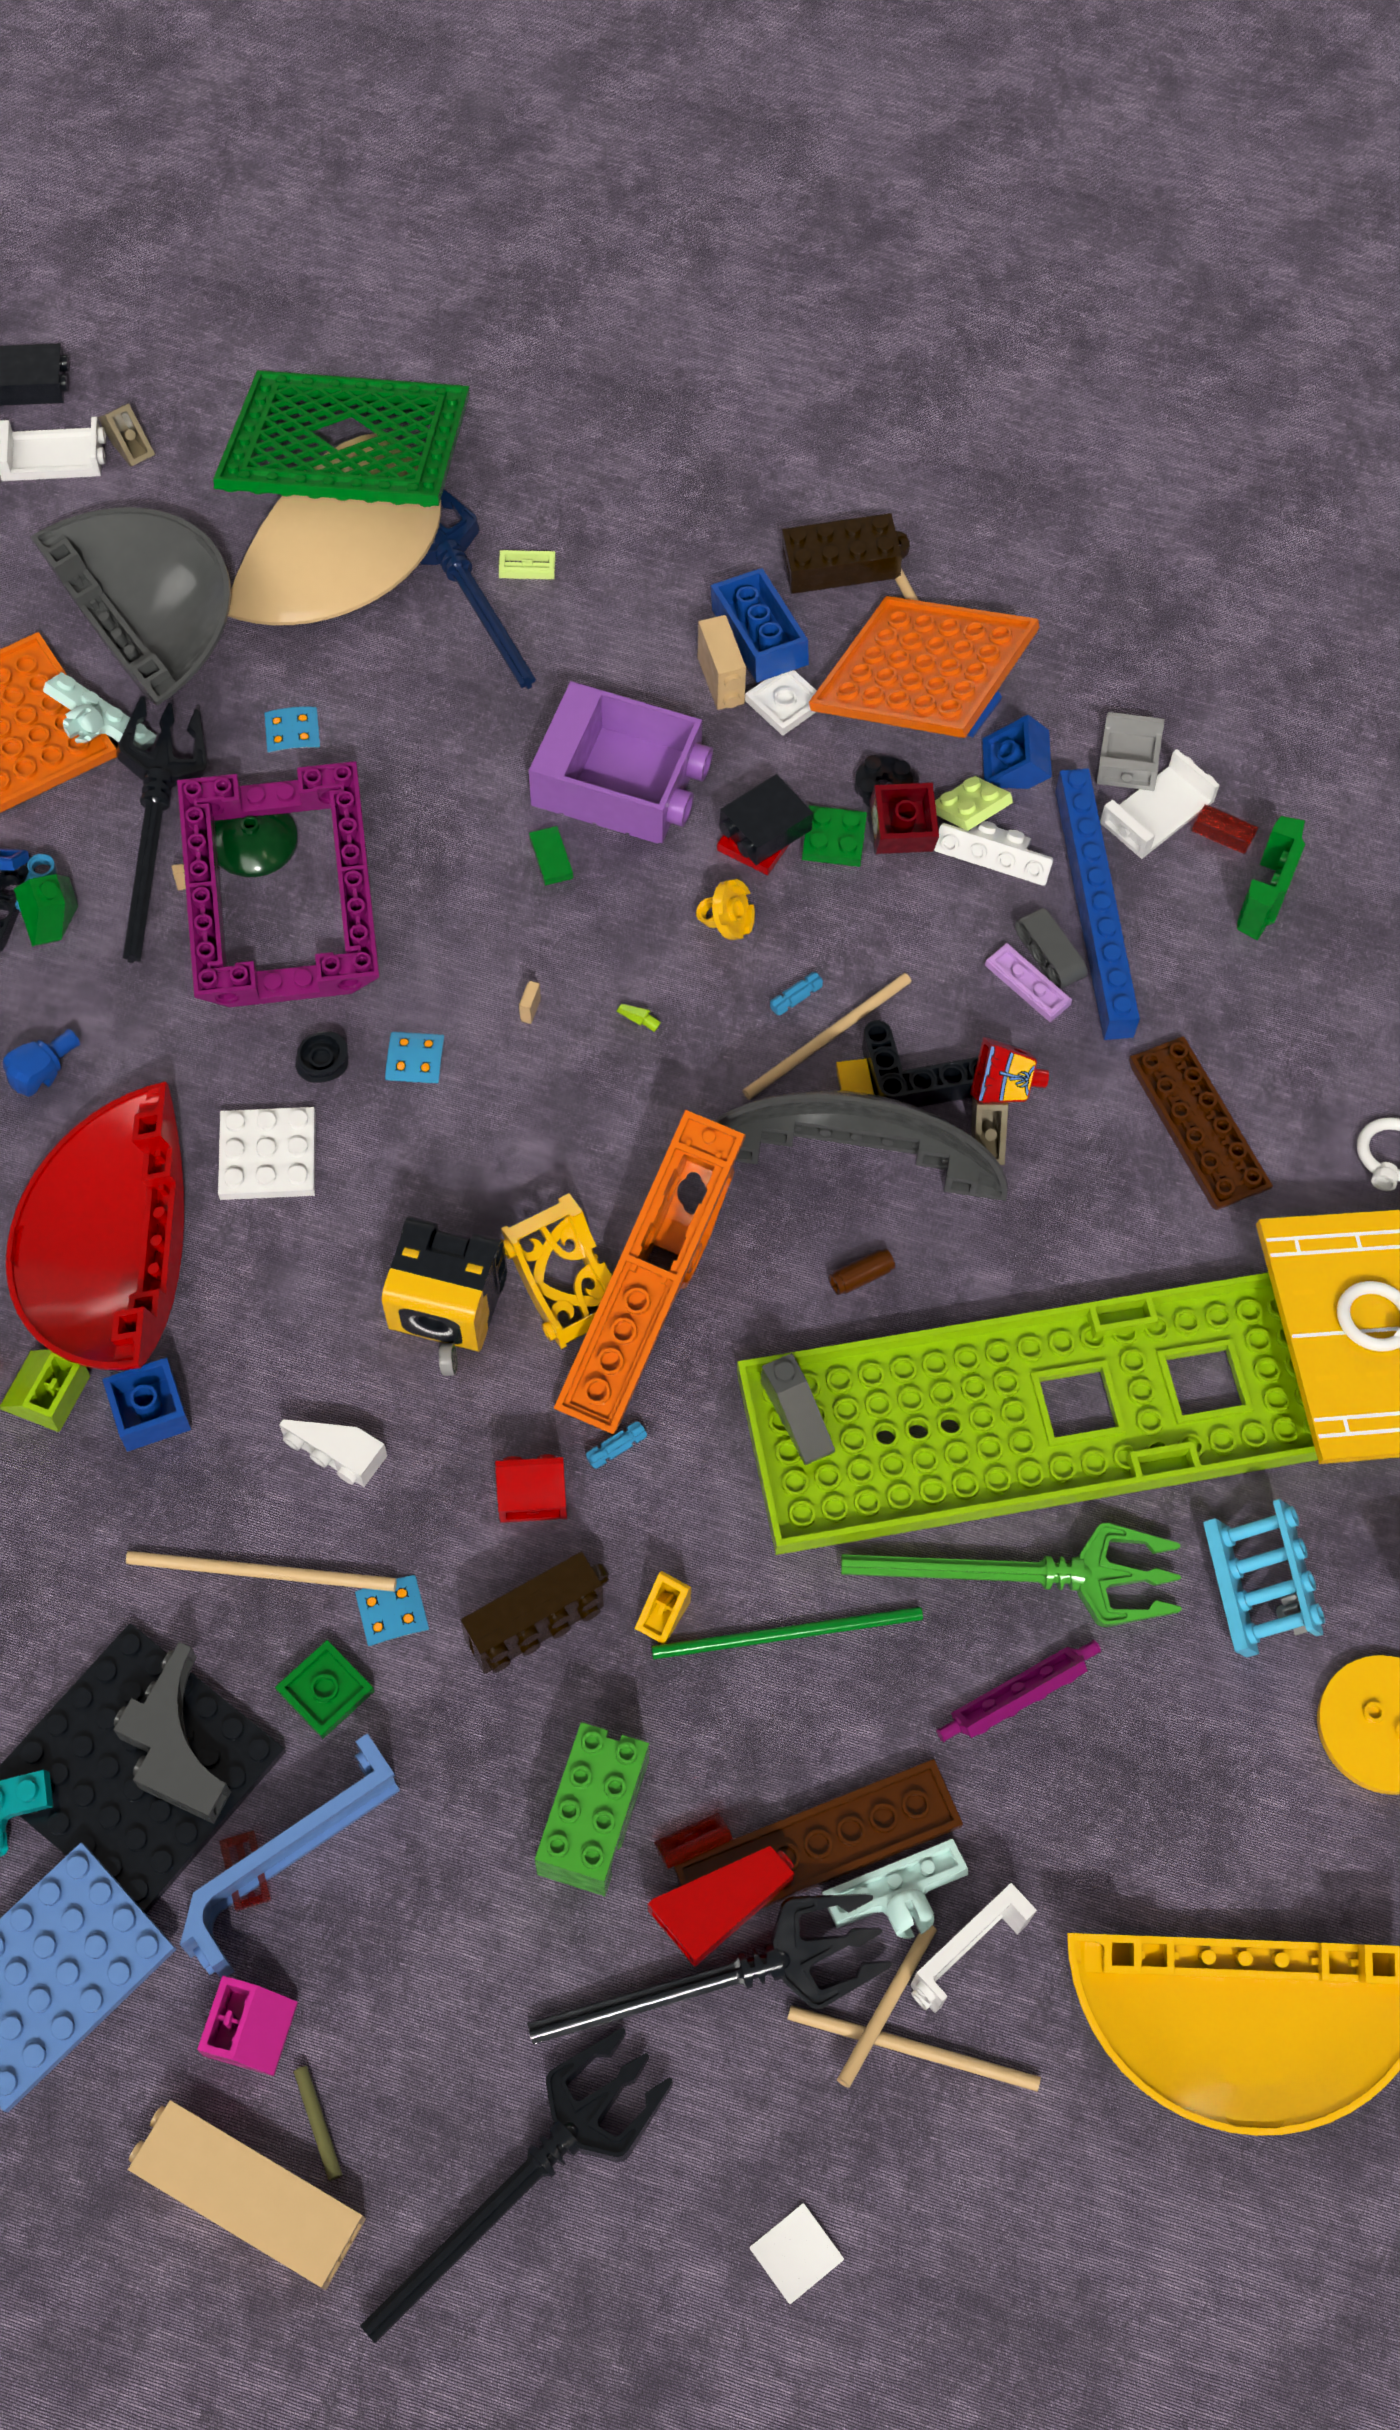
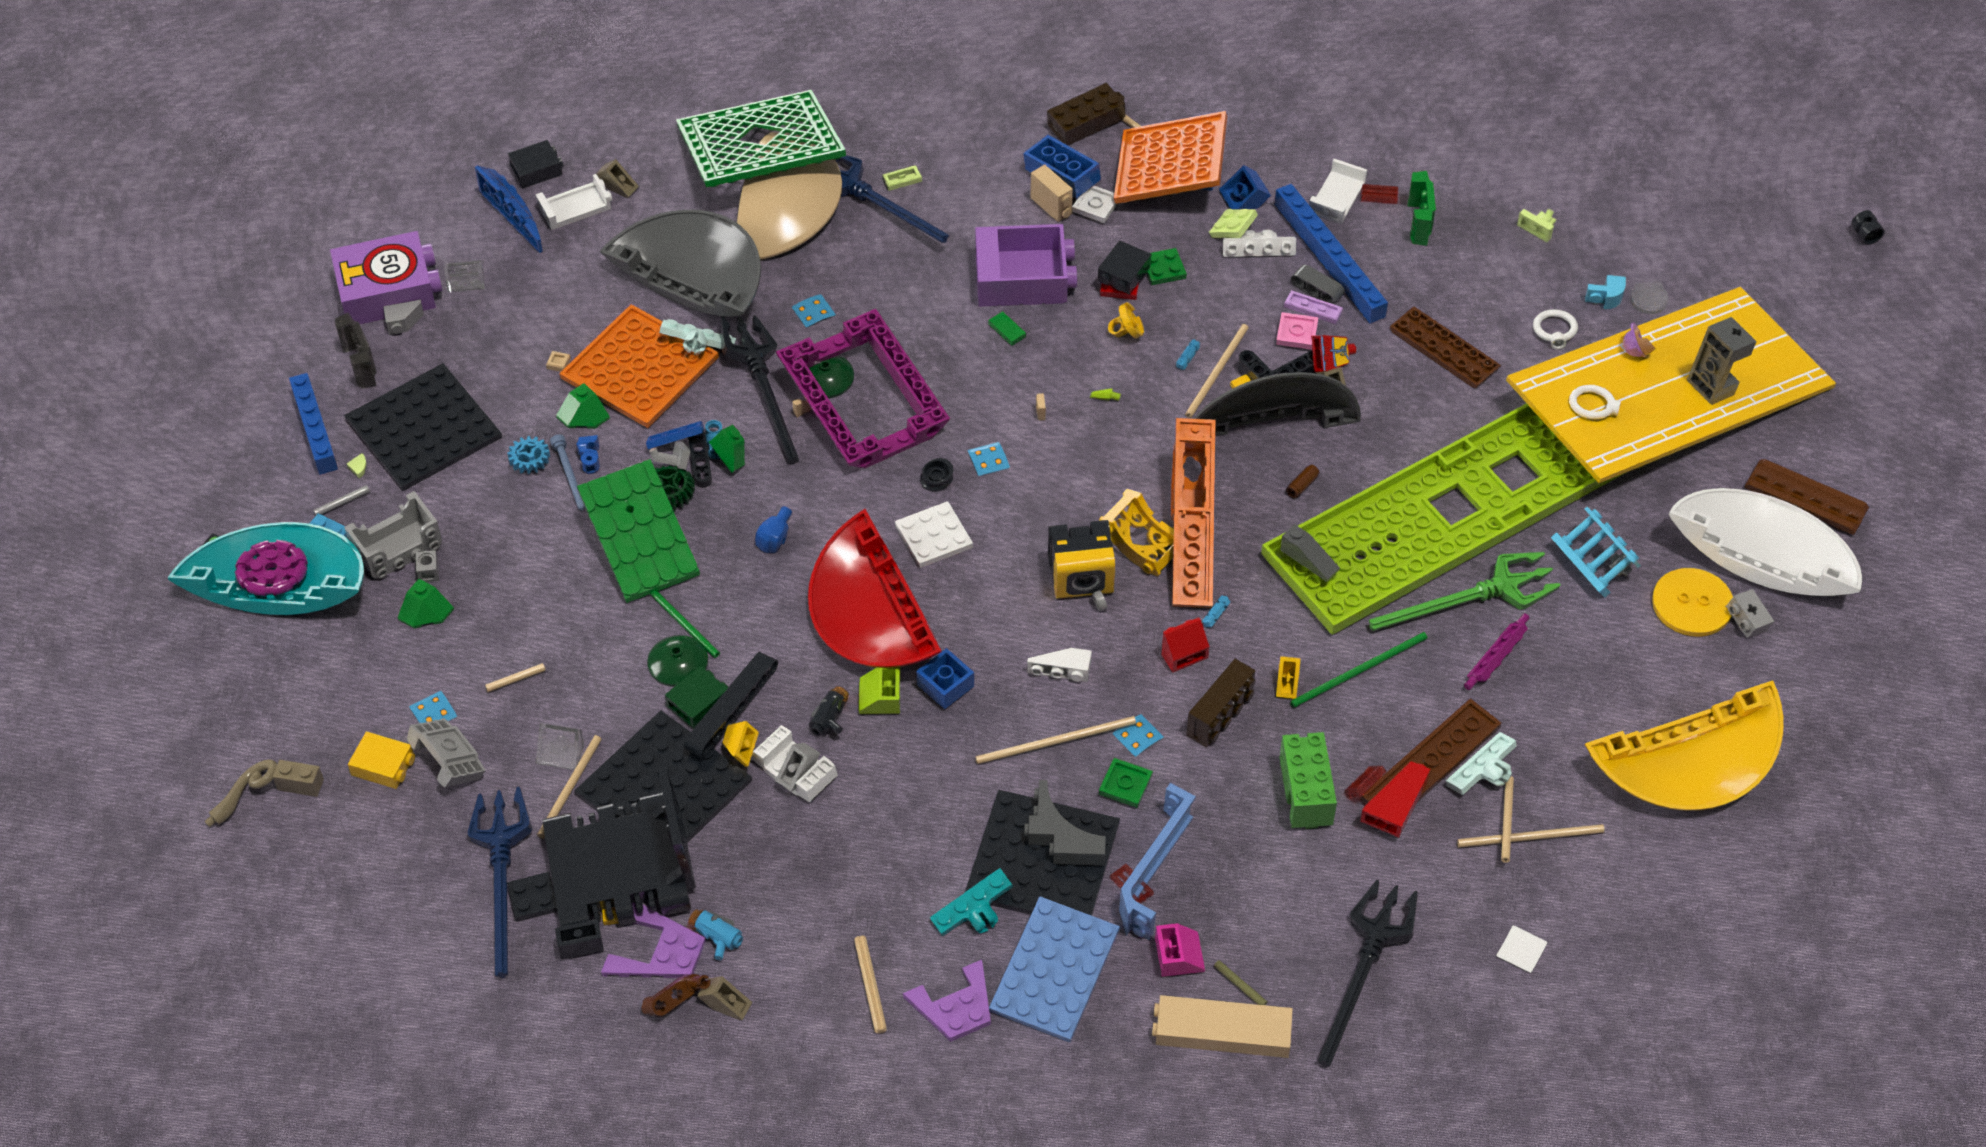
camera: 20 degrees left, 10 degrees down
black piece [527,1893,892,2044] -> none
black plate [855,755,913,807] -> none
dark red brick [870,782,939,854] -> none
white panel [910,1883,1037,2013] -> none
light grey panel [1096,712,1165,791] -> none
none -> bright pink plate [1276,312,1318,350]

